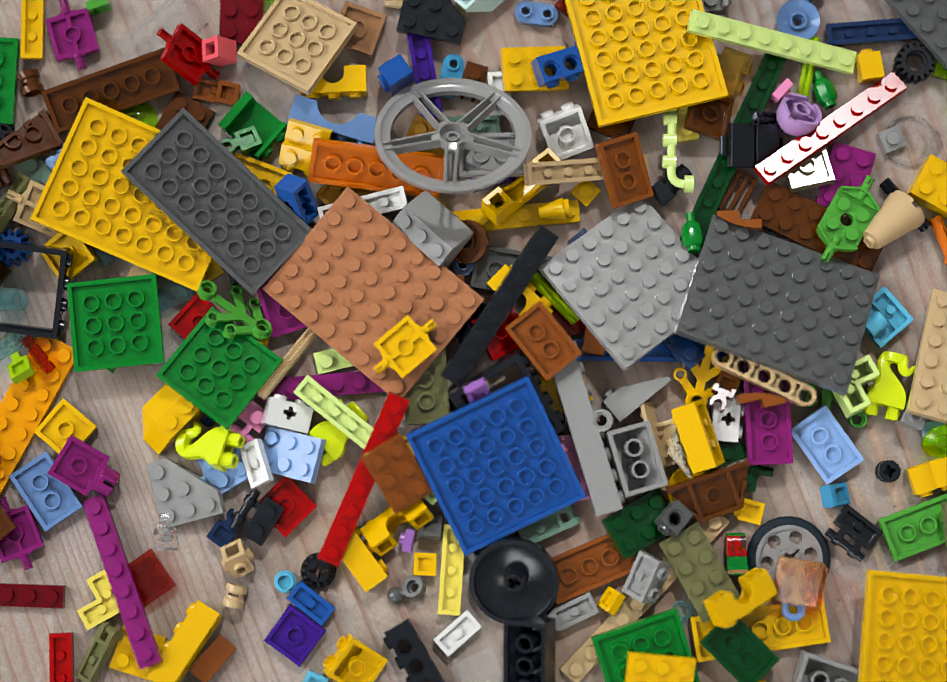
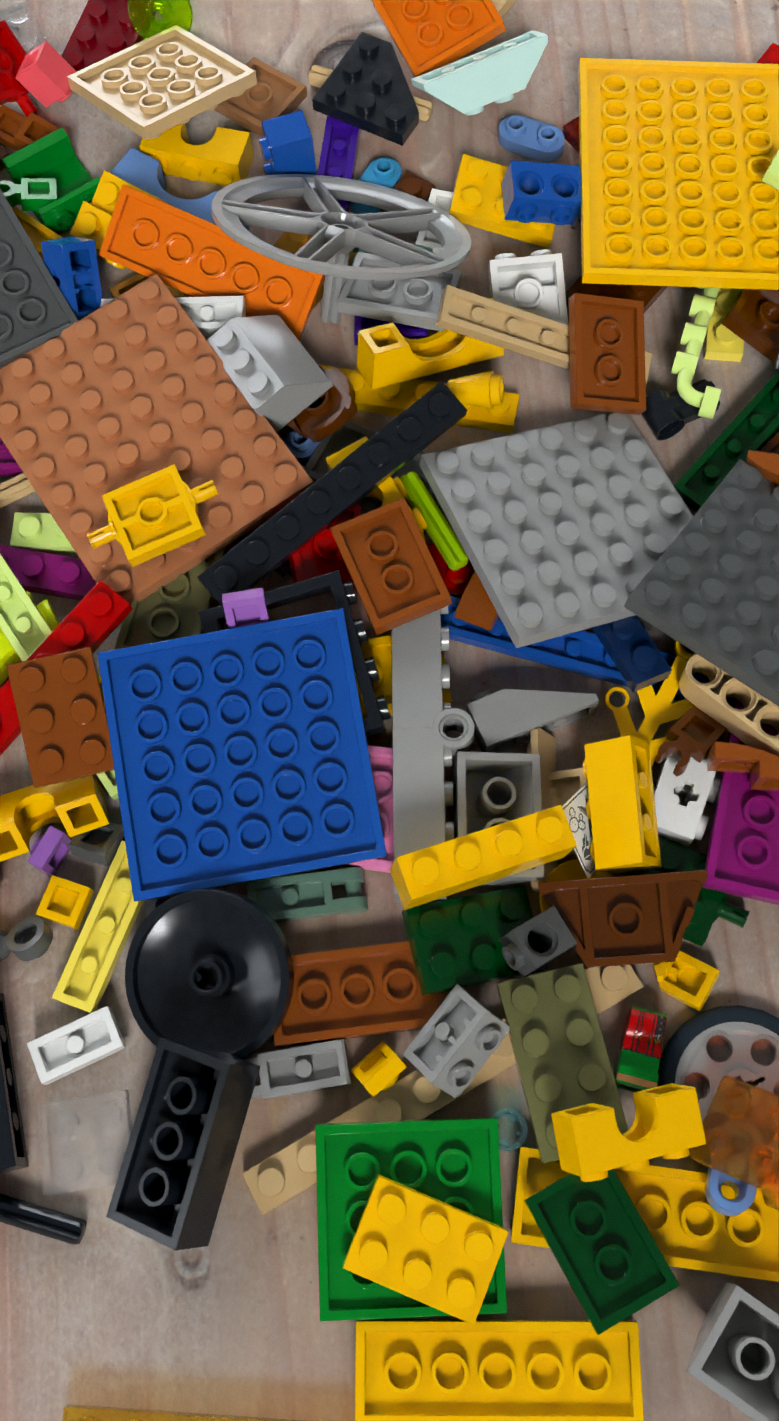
camera: 20 degrees right, 15 degrees down
yellow plate [570,181,601,208] -> none
green plant [681,212,704,253] -> none
none -> yellow brick [390,805,577,910]

